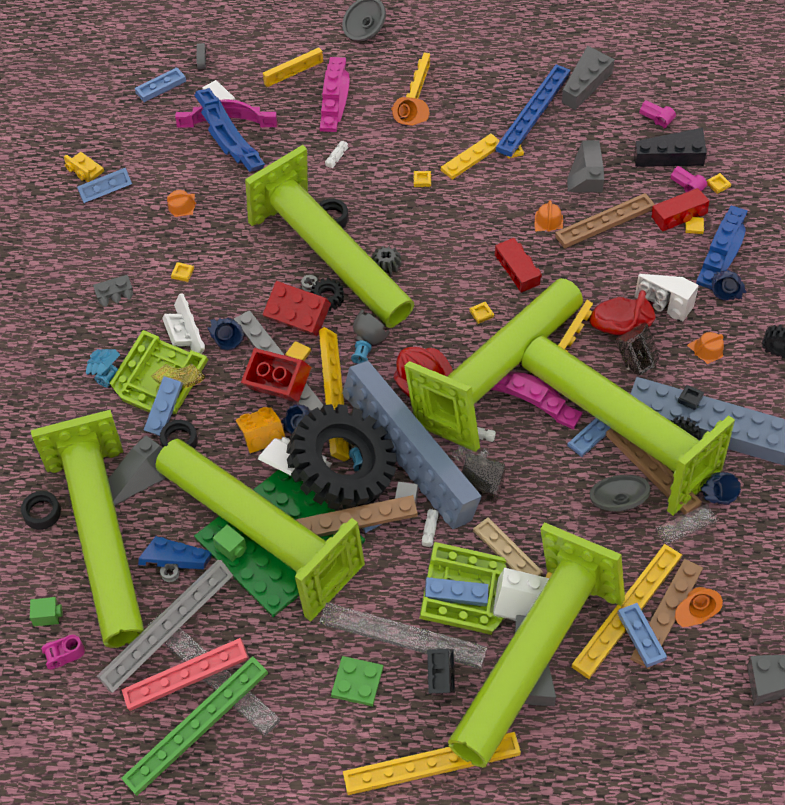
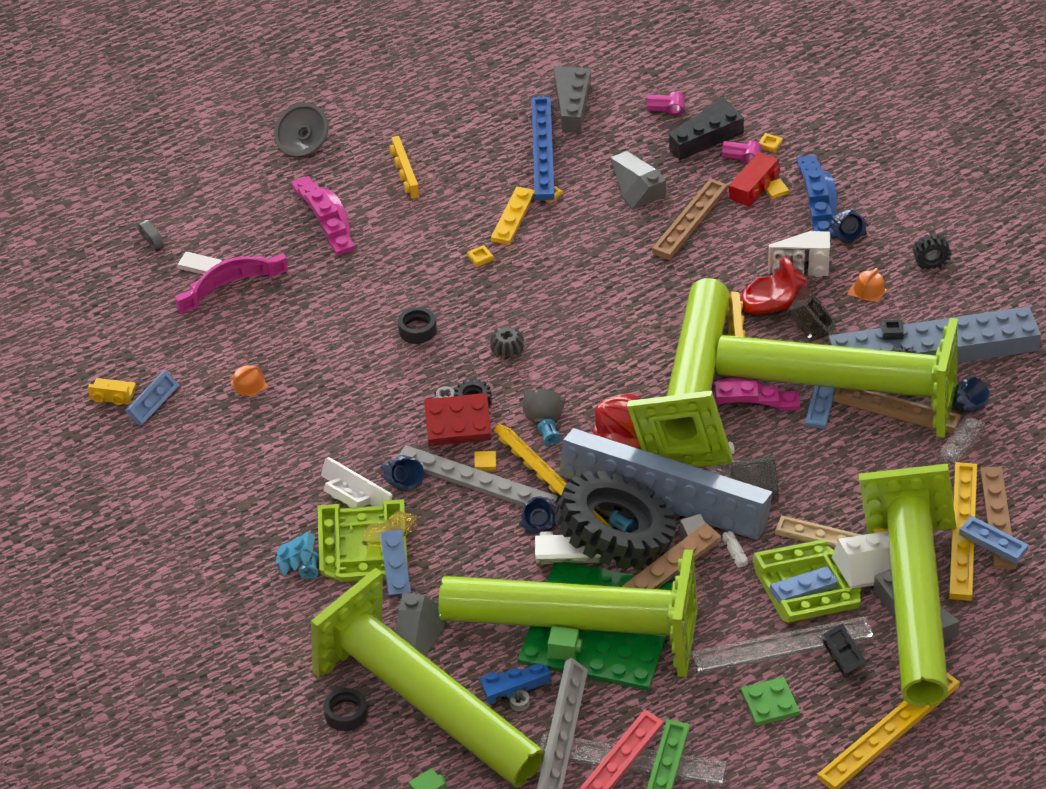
camera: 30 degrees left, 10 degrees down
dark grey plate [93,275,133,307] -> none
medium blue plate [135,68,186,102] -> none
black tyre [160,419,198,449] -> none
yellow tile [171,262,194,282] -> none
blue piece [194,88,265,172] -> none
light orange bracket [236,407,285,453] -> none
red brick [241,348,312,403] -> none
lime piece [245,145,414,328] -> none
yellow plate [263,48,323,87] -> none
white axle [325,141,348,168] -> none
orange piece [391,97,429,126] -> none
yellow tile [469,302,494,324] -> none
red brick [495,238,542,293] -> none
orange piece [535,200,563,232] -> none
dark grey dish [590,474,651,512] -> none
orange piece [675,587,723,627] -> none

